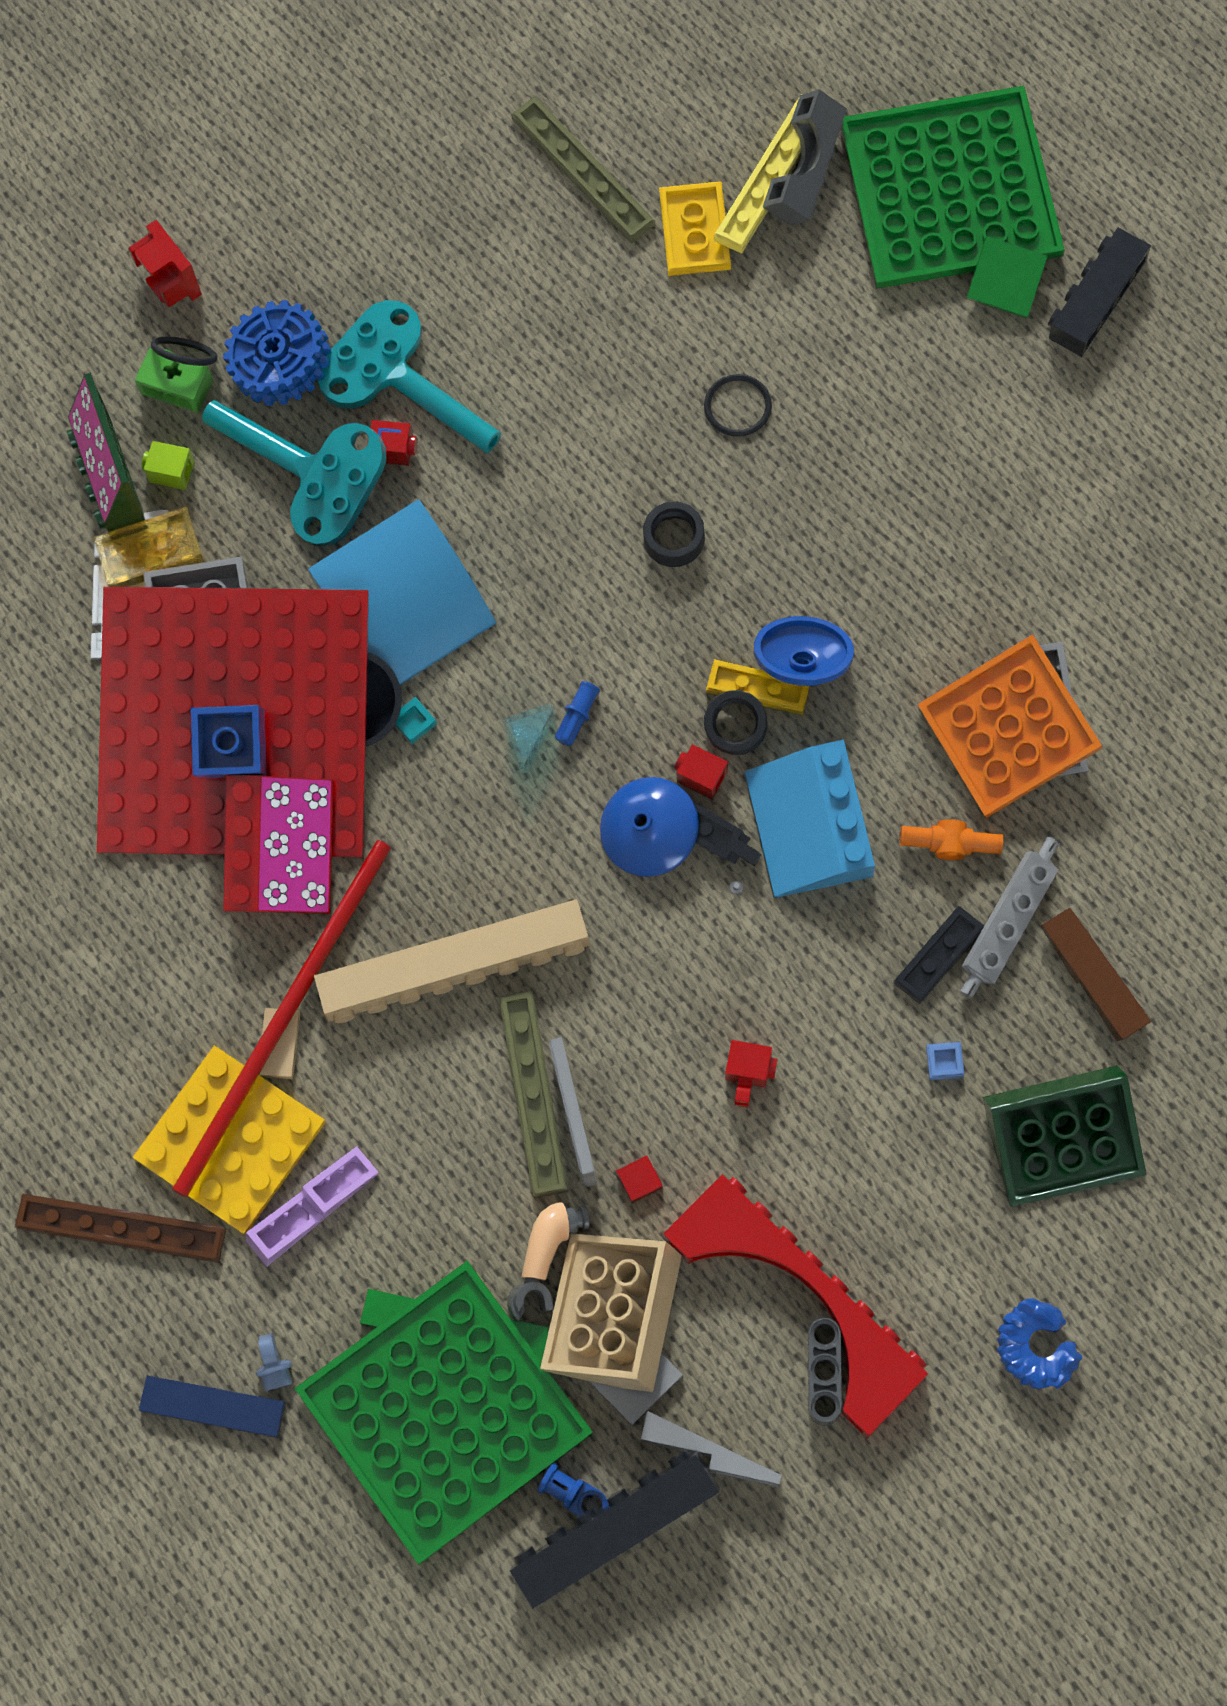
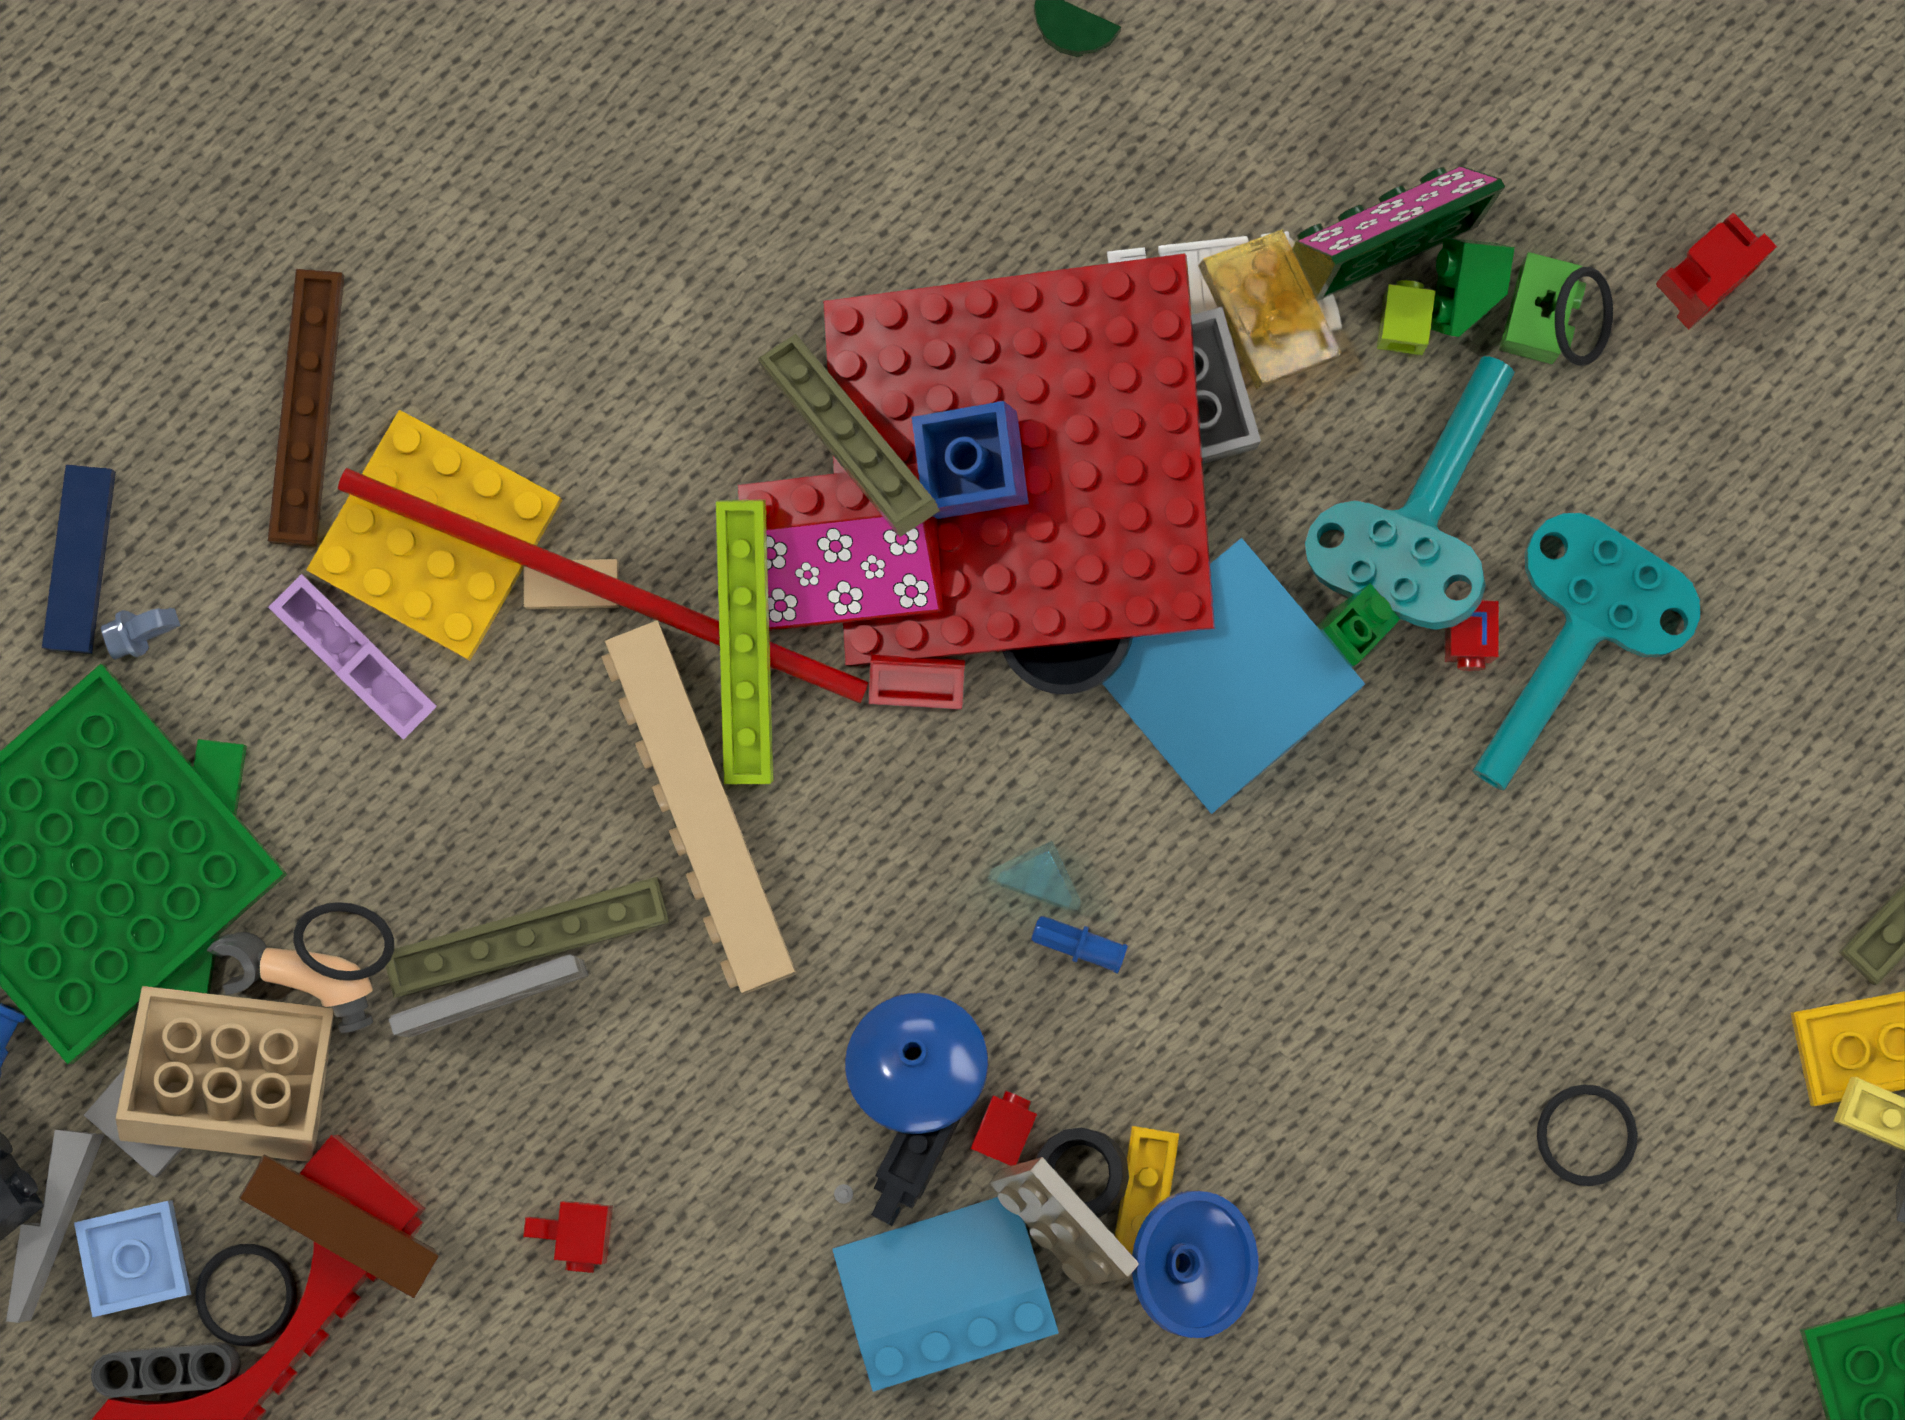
camera: 80 degrees right, 10 degrees up
blue piece [223,300,331,406] -> none
teal tile [395,697,437,744] -> none
red tile [616,1155,663,1203] -> none
black tyre [643,501,705,567] -> none
none -> light blue plate [74,1200,191,1317]
none -> black tyre [195,1244,296,1346]
none -> reddish brown slope [239,1154,439,1298]
none -> black tyre [293,902,394,981]
none -> lime plate [716,500,773,784]
none -> olive tile [757,334,940,537]
none -> tile [869,654,965,709]
none -> dark tan plate [989,1157,1139,1287]
none -> green slope [1317,583,1400,667]
none -> green slope [1430,238,1515,337]

